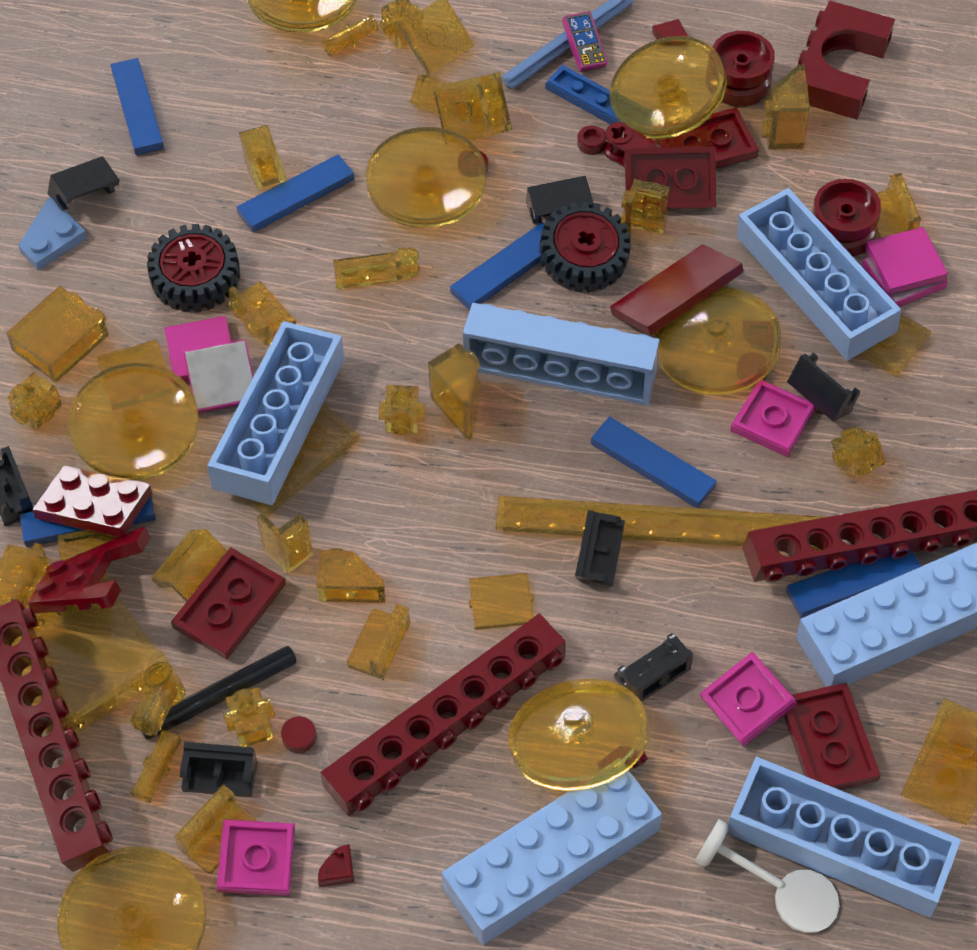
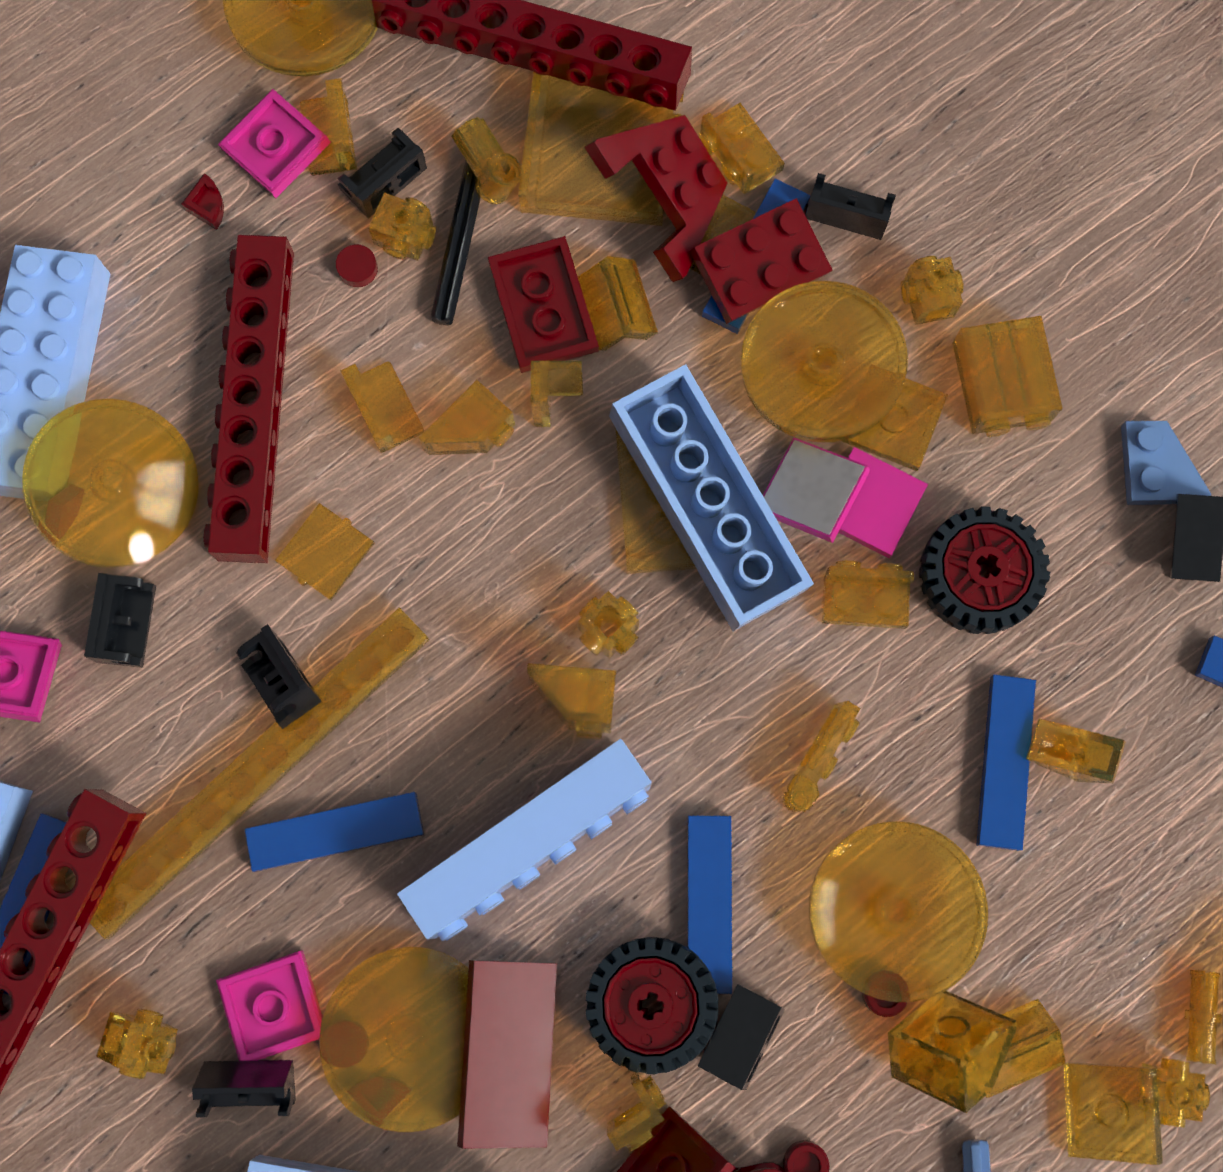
camera: 130 degrees right, 20 degrees up
clear yellow pin [130,730,182,803] -> none

